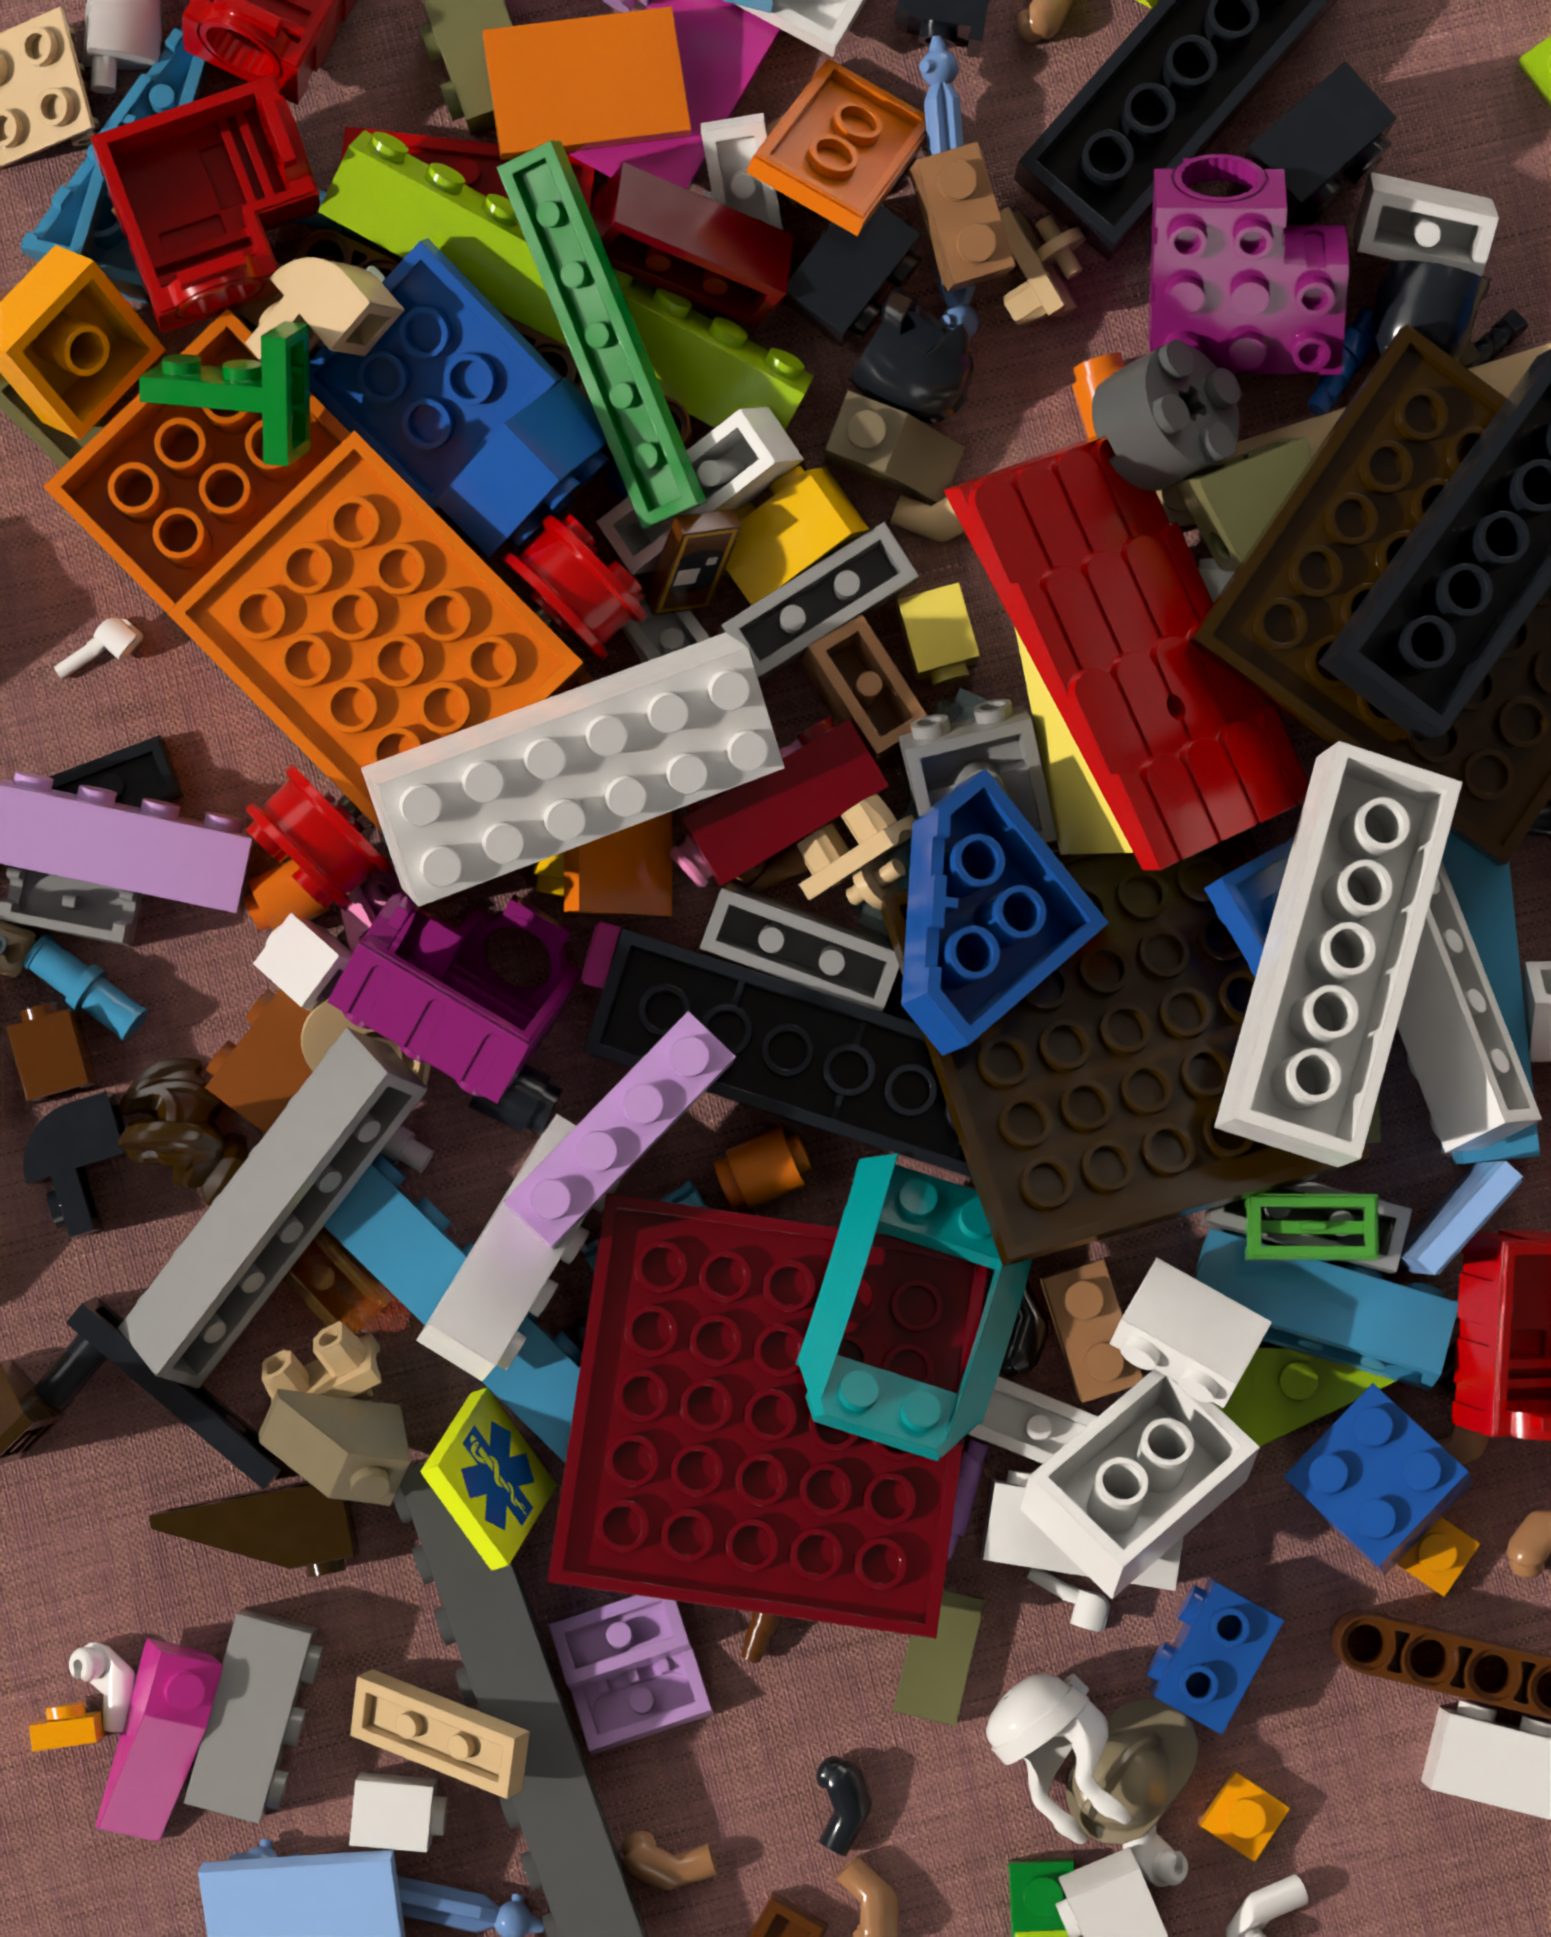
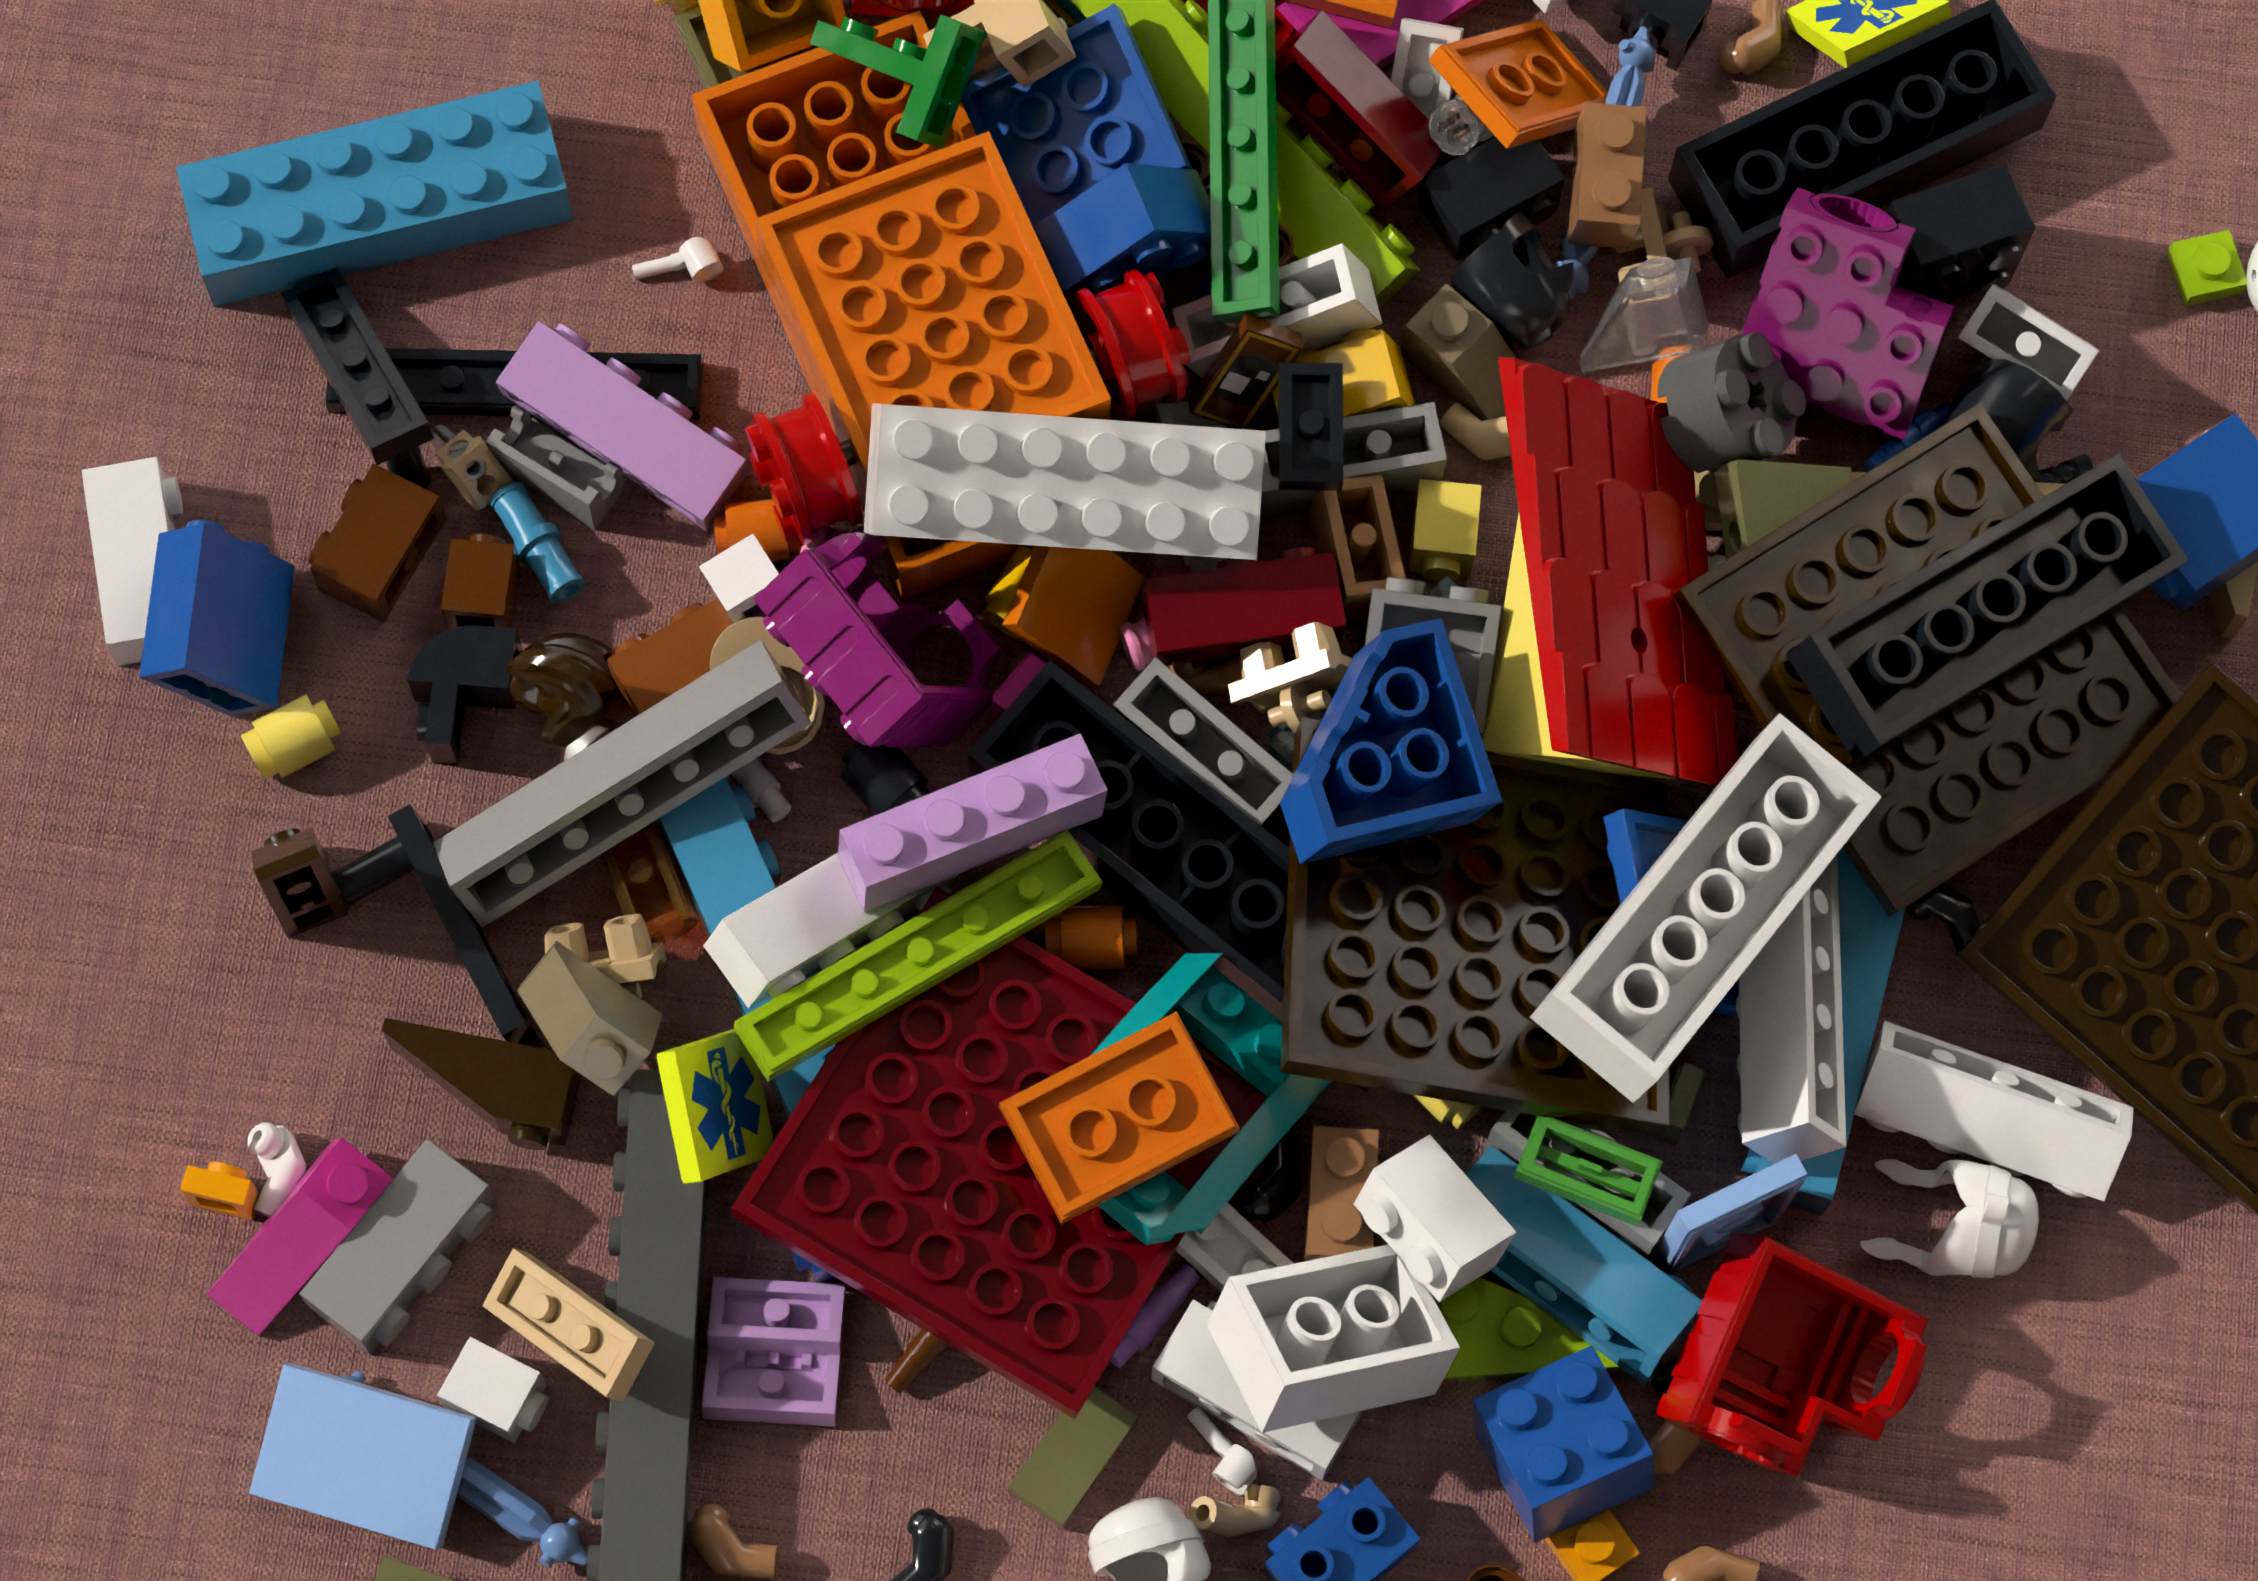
camera: 20 degrees right, 15 degrees down
none -> lime tile [734,830,1102,1082]
none -> orange tile [999,1011,1240,1224]
none -> tan arm [1189,1484,1281,1538]
none -> black plate [1278,362,1343,491]
none -> clear bush [1429,94,1494,155]
none -> clear slope [1579,257,1708,373]

